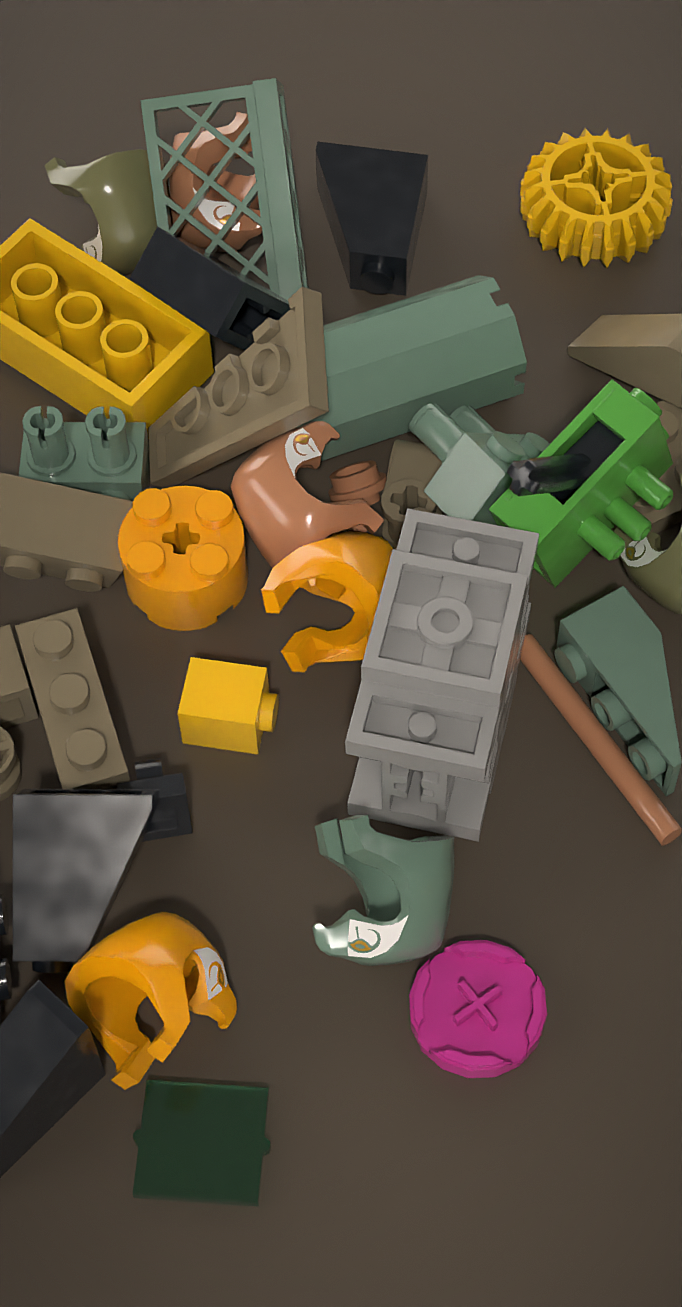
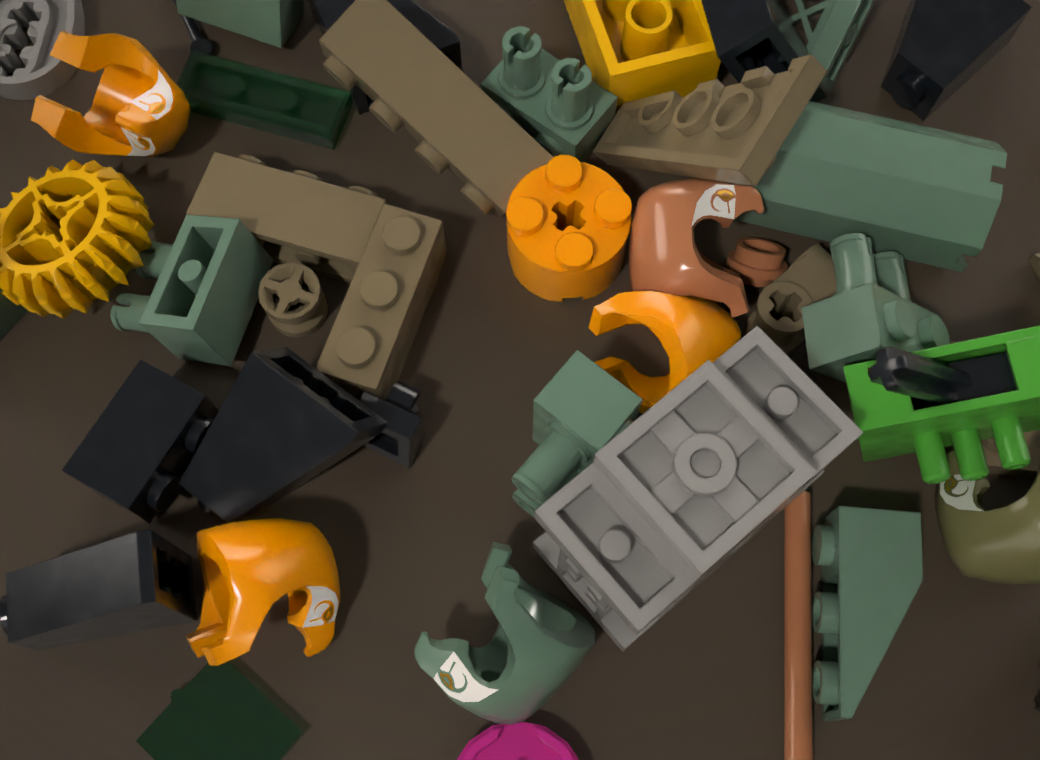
camera: 35 degrees right, 10 degrees up
yellow brick [177,657,279,754] -> none
none -> sand green brick [512,350,643,517]

